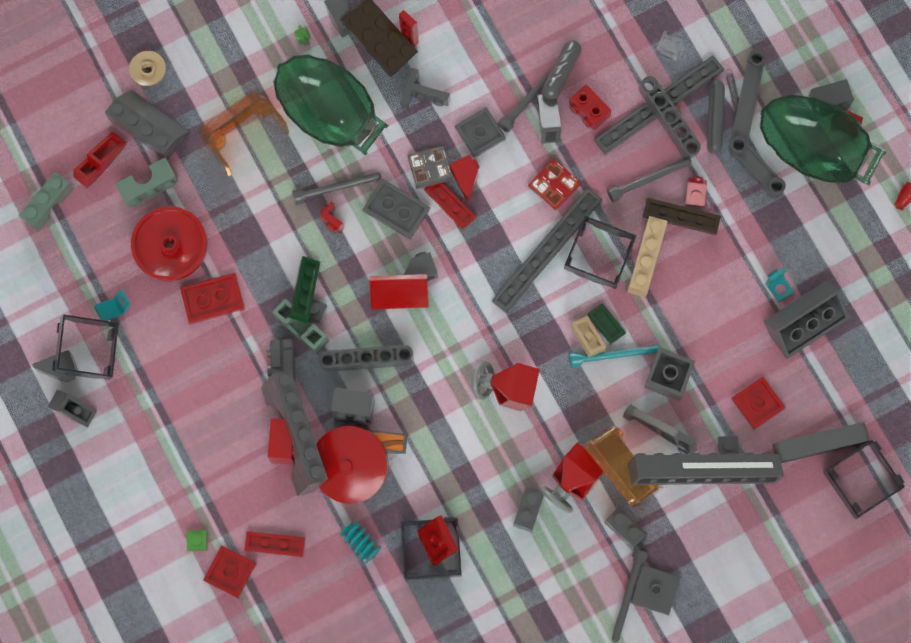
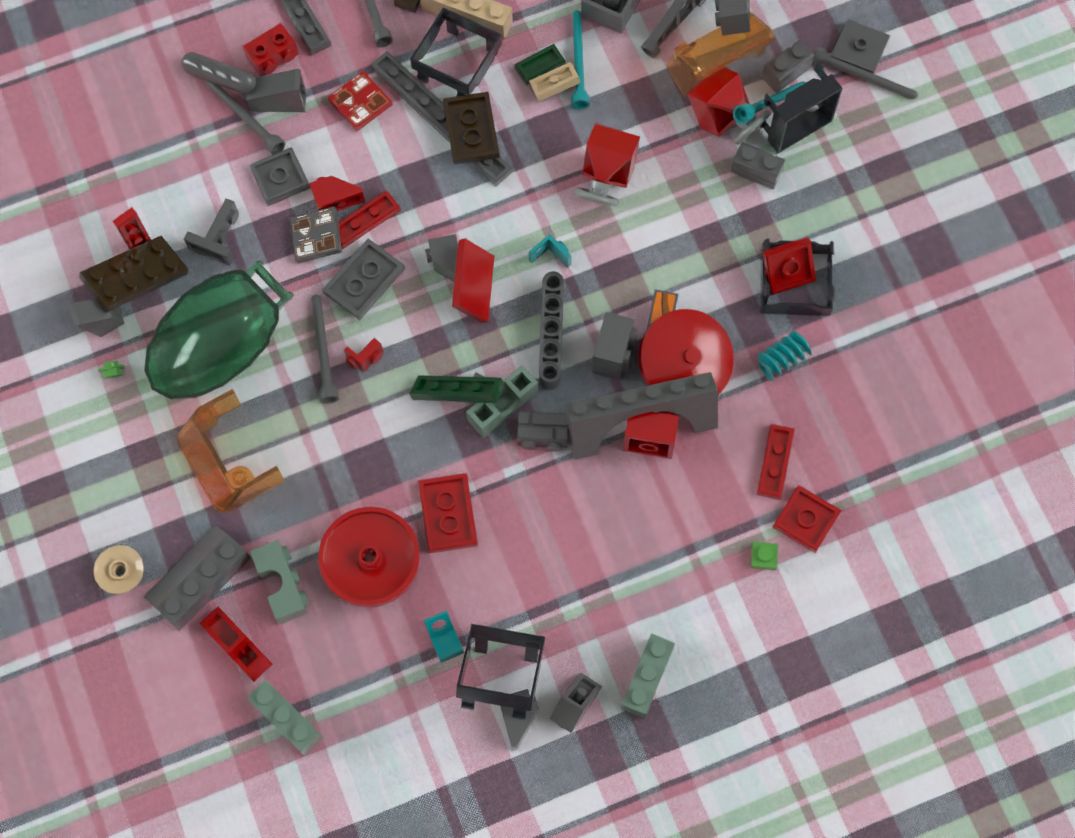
camera: 85 degrees left, 5 degrees down
none -> dark brown plate [443,92,500,165]
none -> teal bracket [529,234,572,268]
none -> sand green arch [621,633,675,719]
none -> teal piece [733,81,806,124]
none -> black piece [760,63,843,154]

